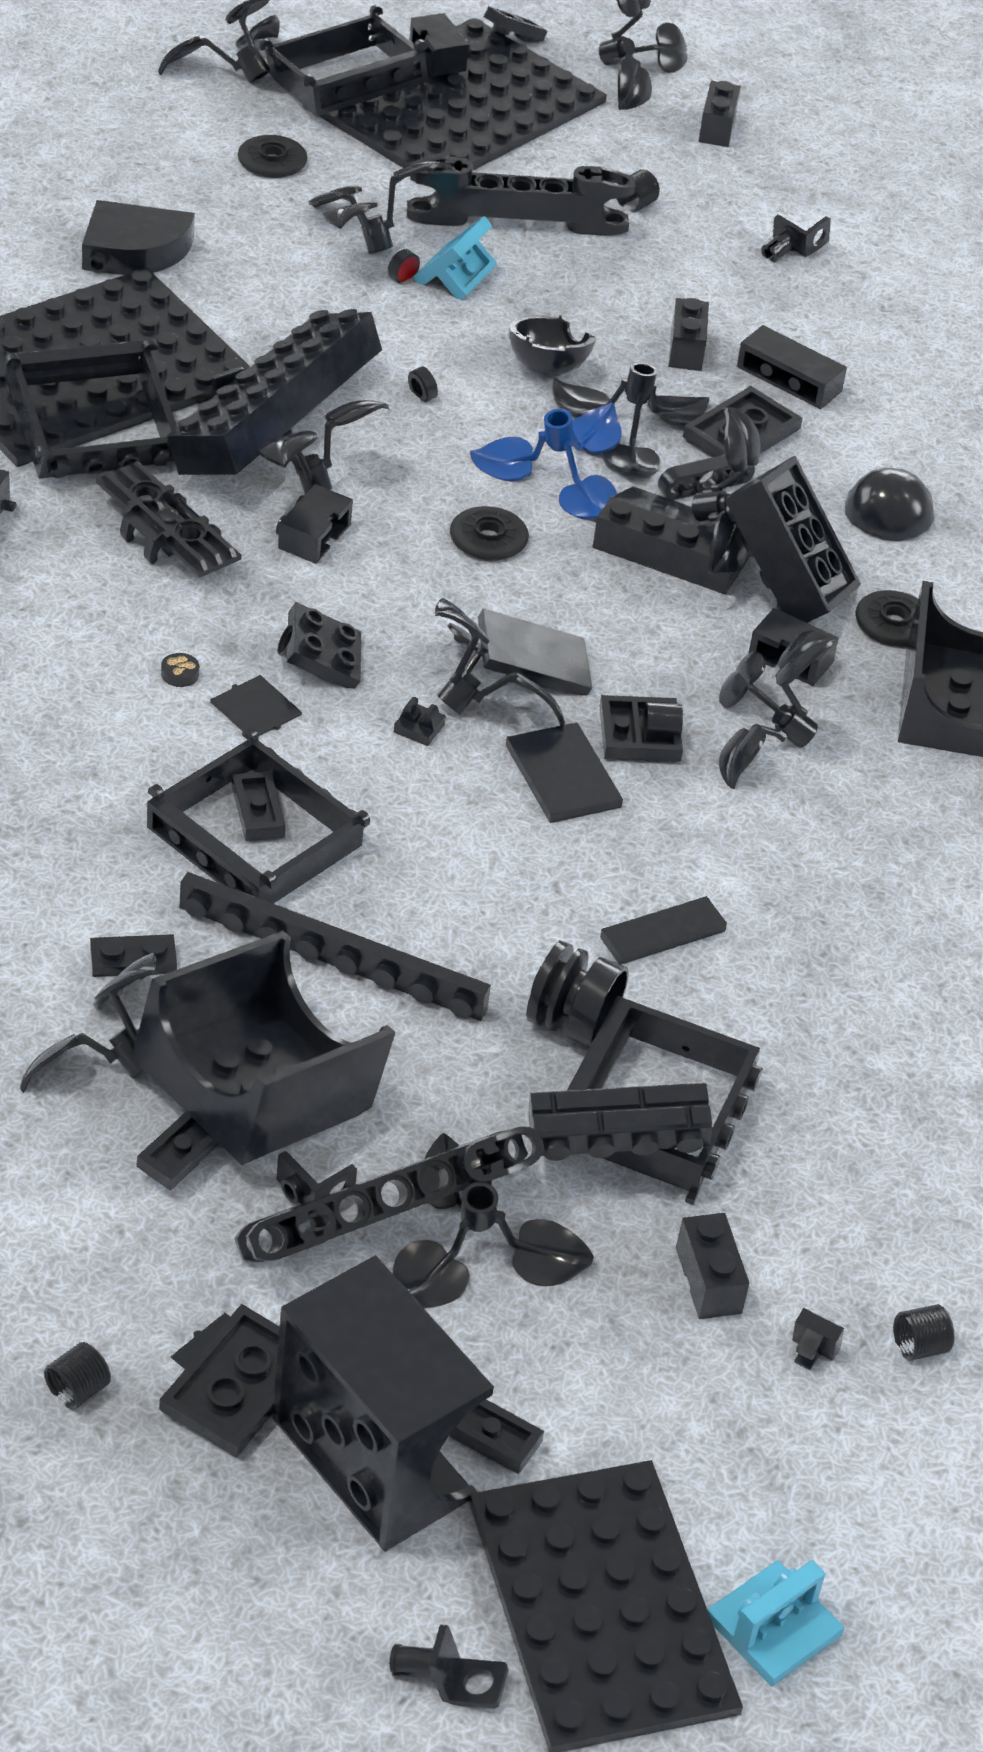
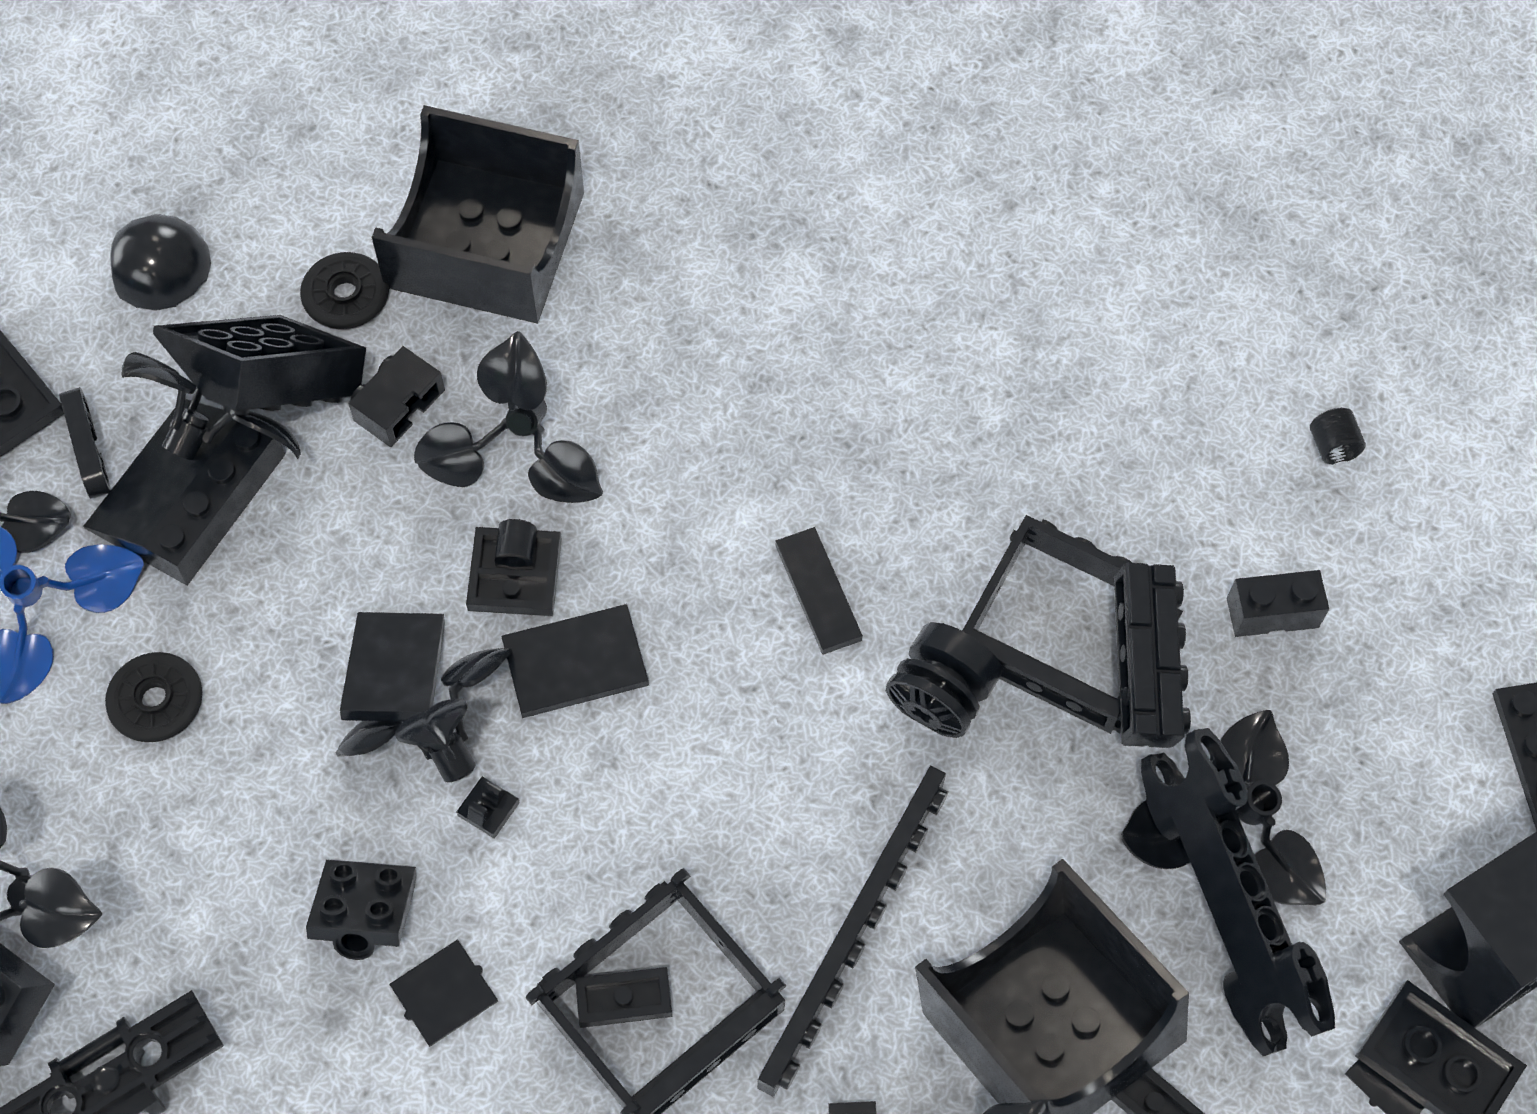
camera: 80 degrees left, 20 degrees up
black tile [161,653,200,687] -> none
black brick [276,484,353,564] -> none
black bracket [276,1151,357,1204] -> none
black plate [450,1399,544,1474] -> none
black tile [792,1307,844,1371] -> none

